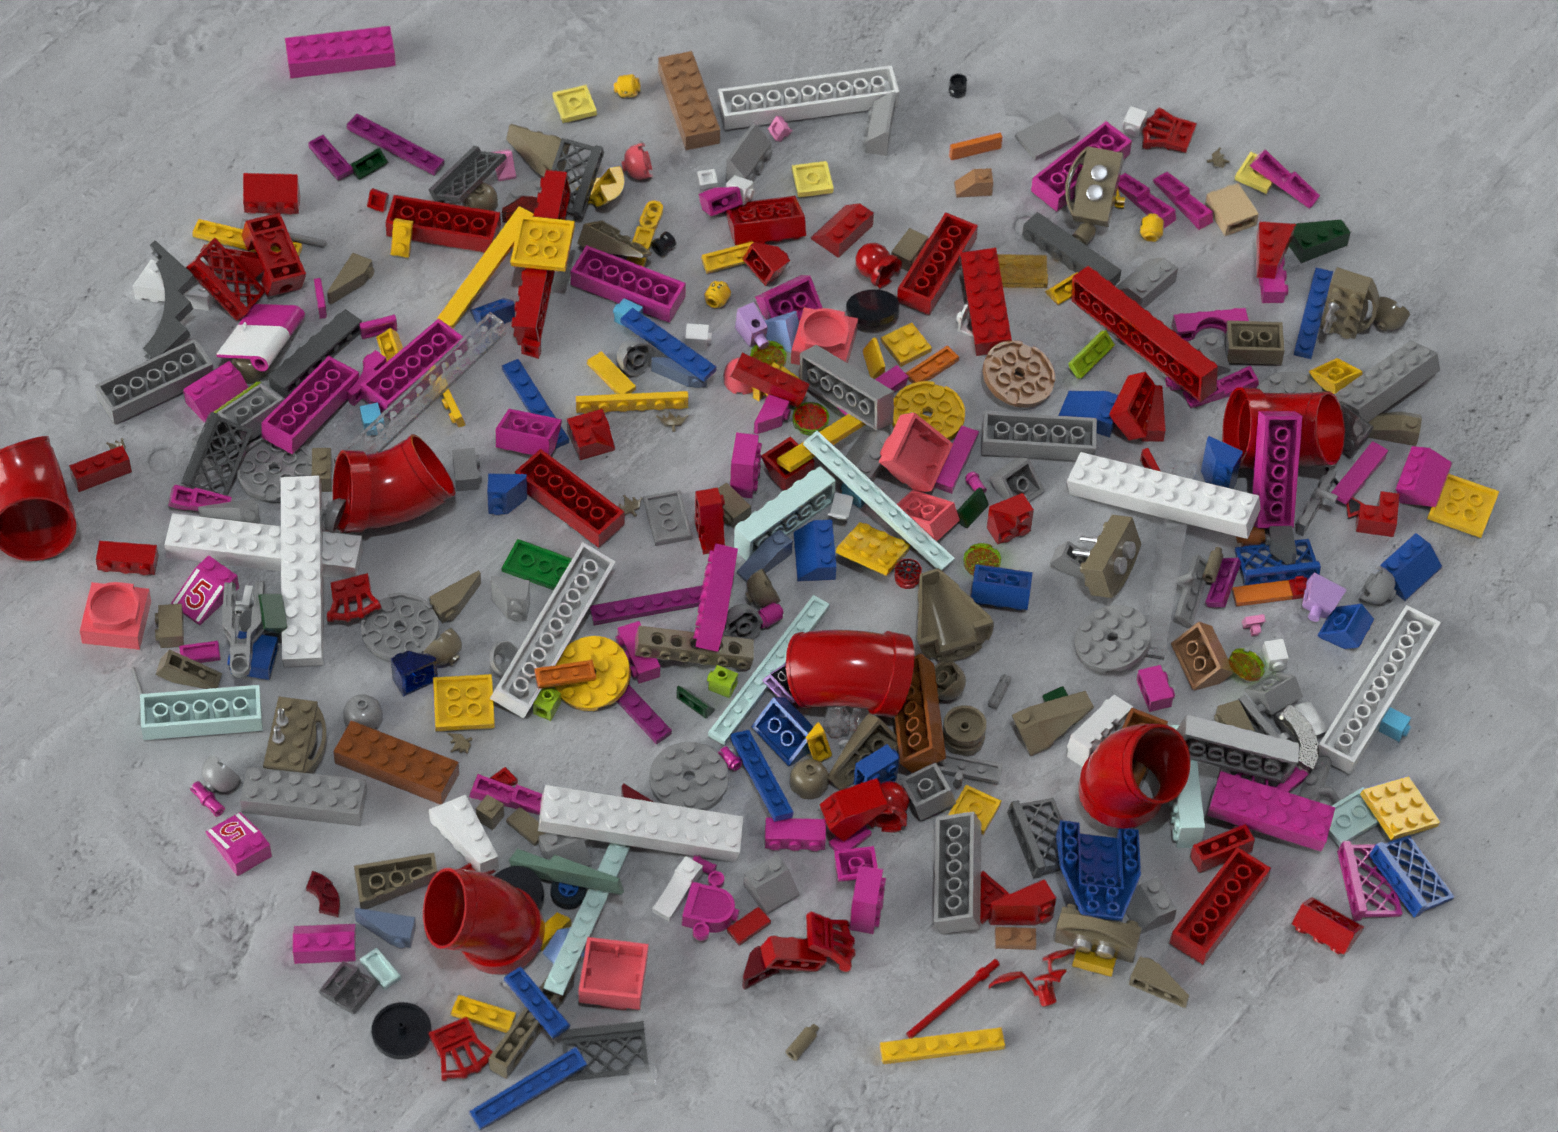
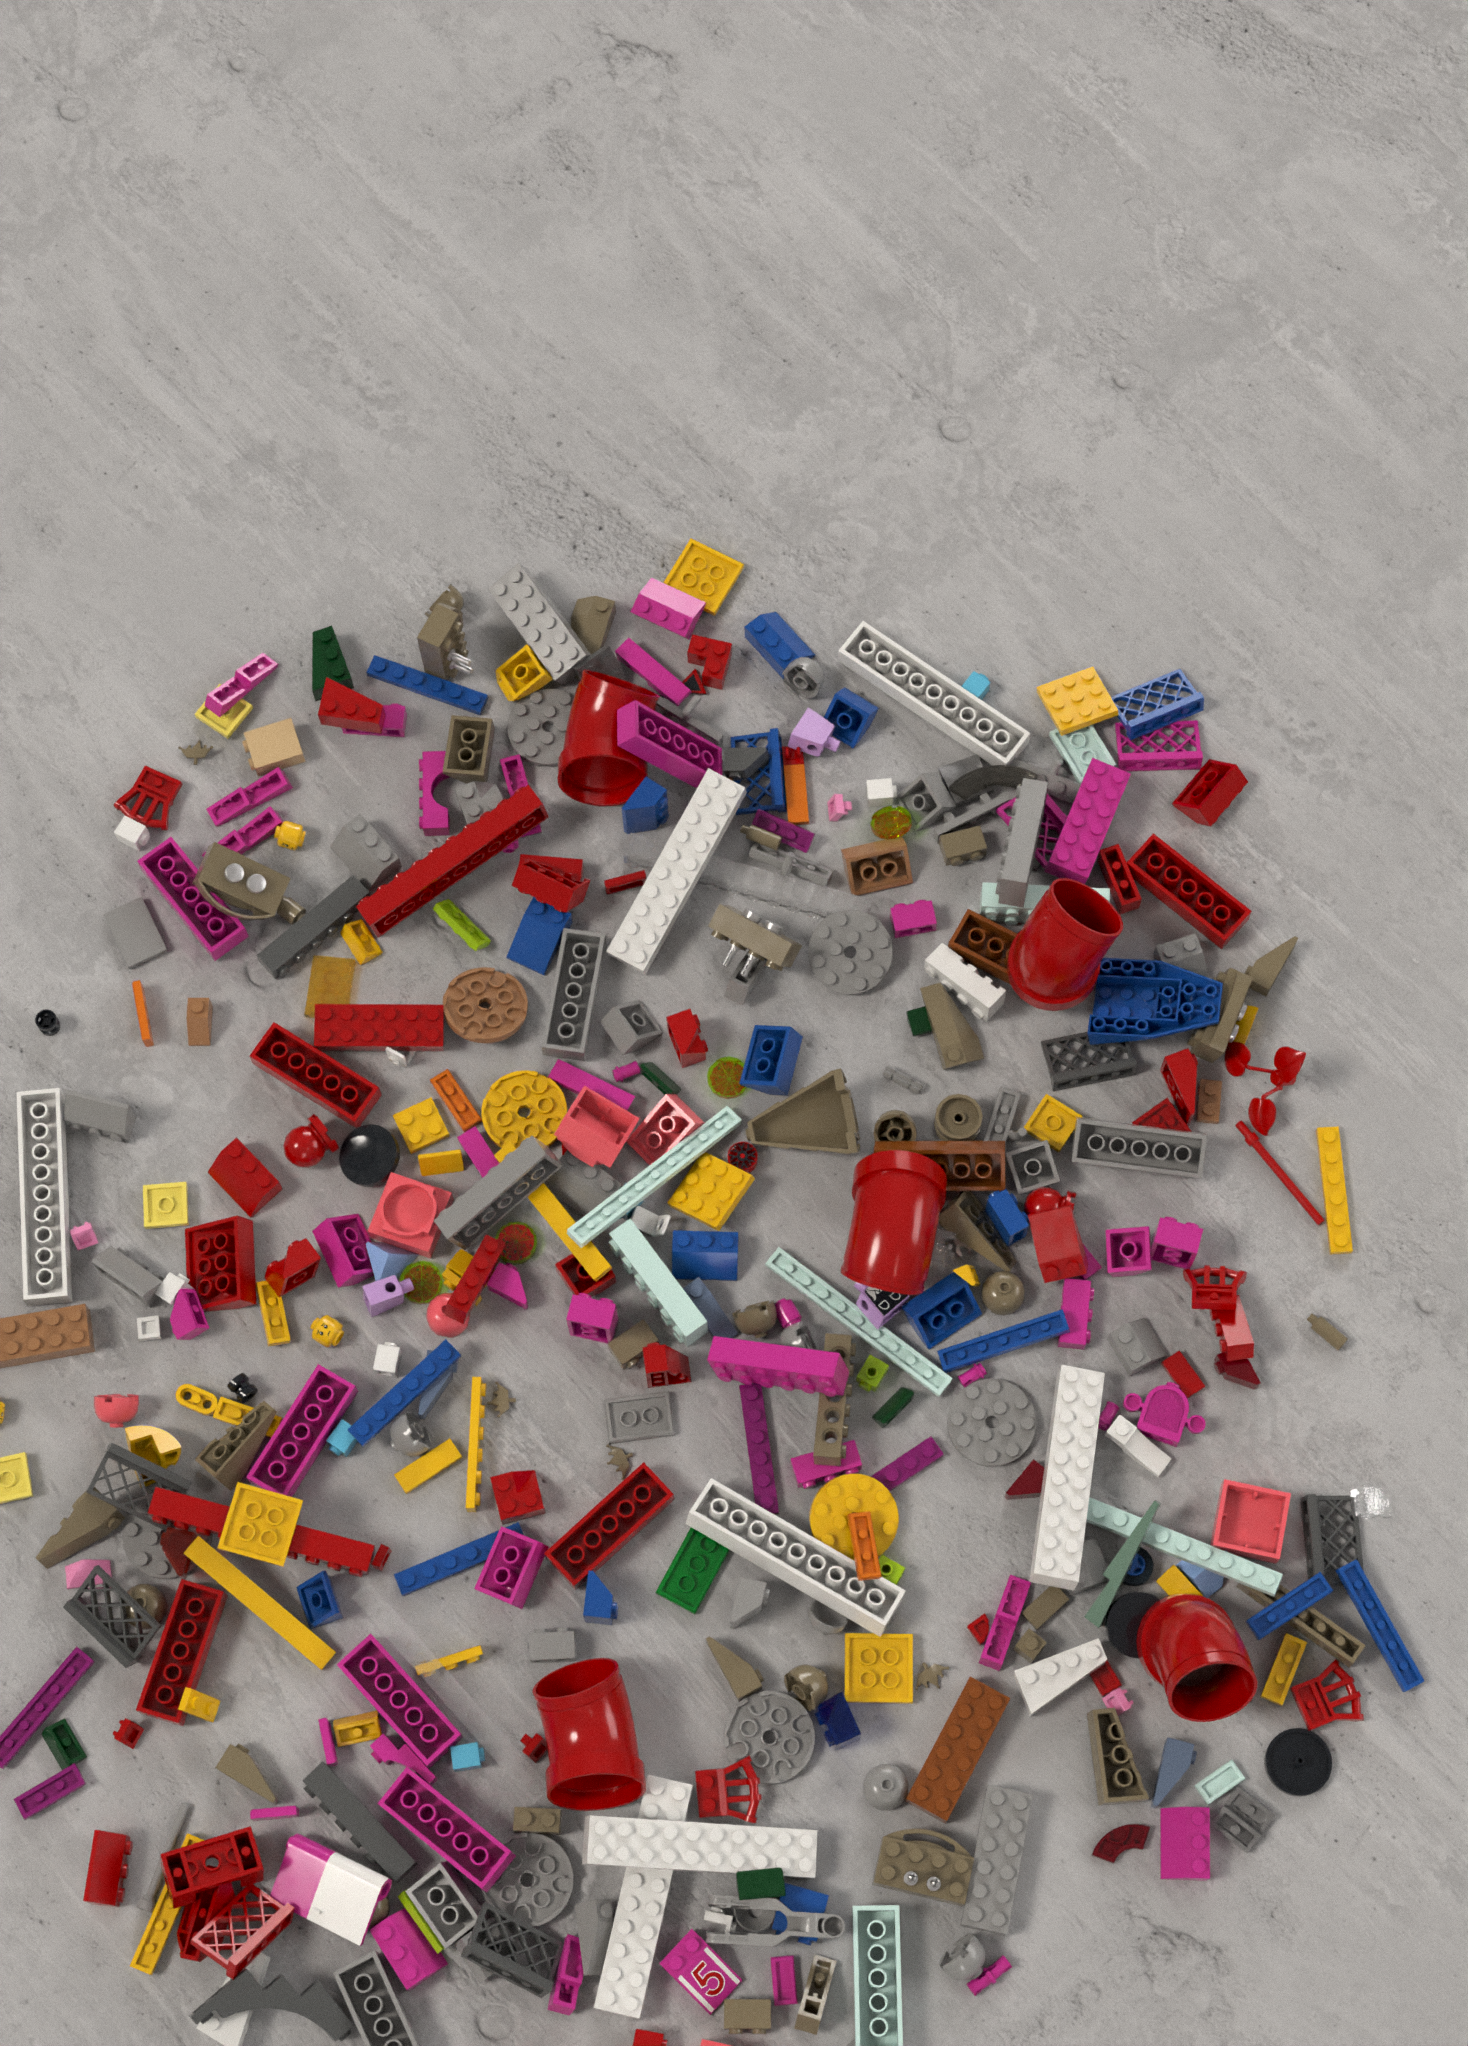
camera: 80 degrees left, 15 degrees up
dark pink slope [206,812,272,877] -> none
light grey piece [322,498,347,532] -> none
dark tan brick [891,228,928,271] -> none

